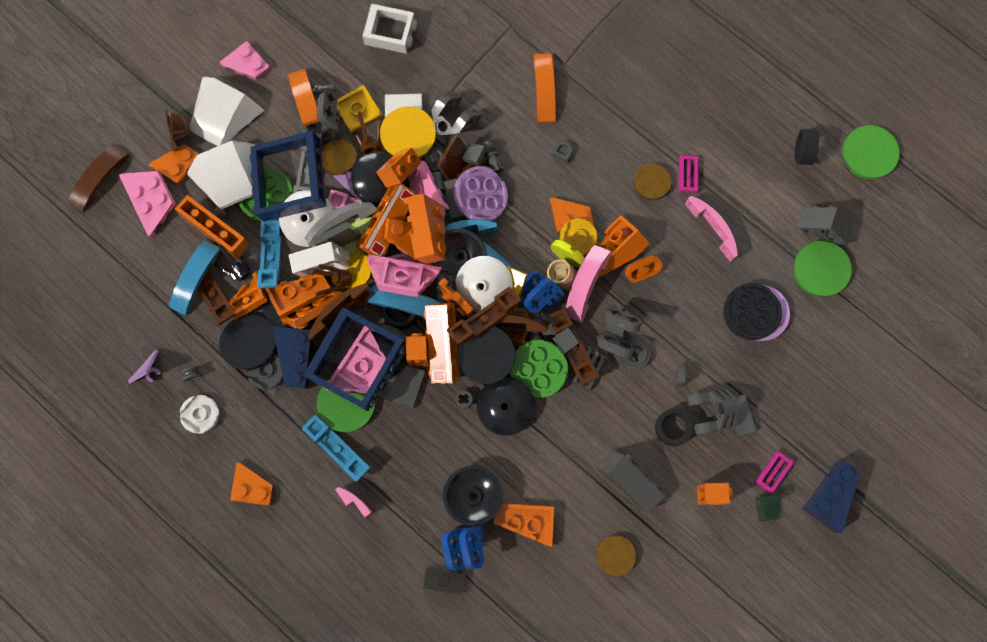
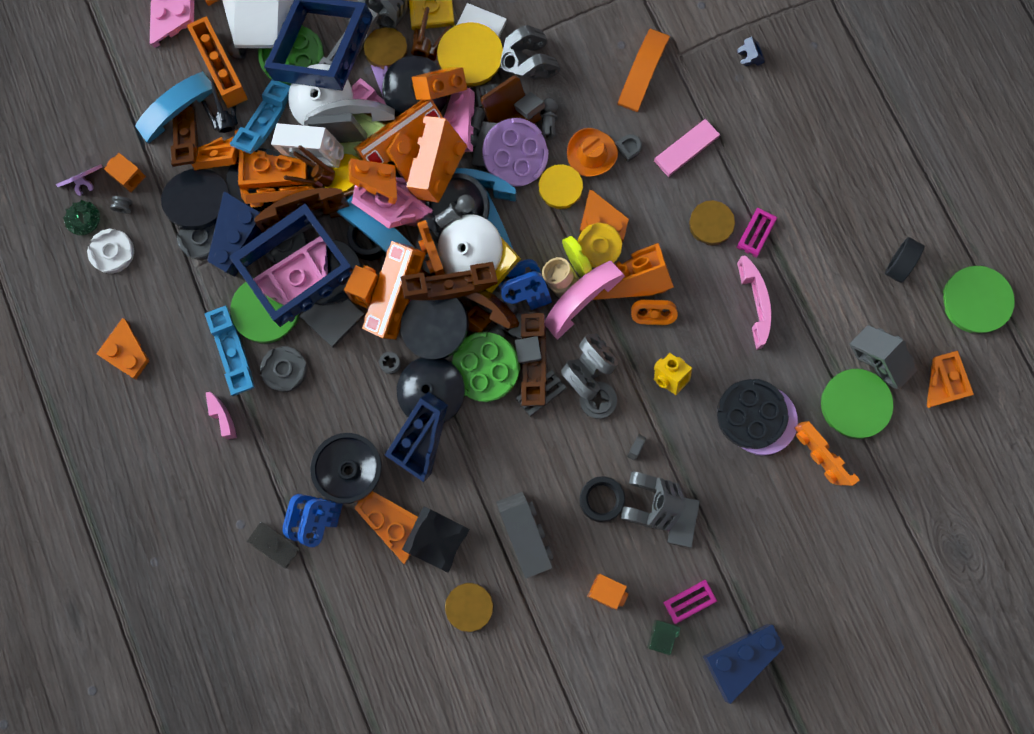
camera: 30 degrees right, 0 degrees up
none -> clear green gear [63,200,100,235]
none -> orange brick [104,153,146,192]
none -> dark grey tile [260,346,307,392]
none -> orange wing [348,158,397,204]
none -> dark blue wedge [385,392,448,482]
none -> black brick [402,506,470,573]
none -> dark grey pin [435,194,475,228]
none -> yellow tile [539,164,583,209]
none -> orange hat [567,128,618,176]
none -> bright pink tile [654,119,720,177]
none -> yellow brick [654,353,692,395]
none -> tile [737,36,765,66]
none -> orange wing [794,421,860,486]
none -> orange wing [927,351,974,408]

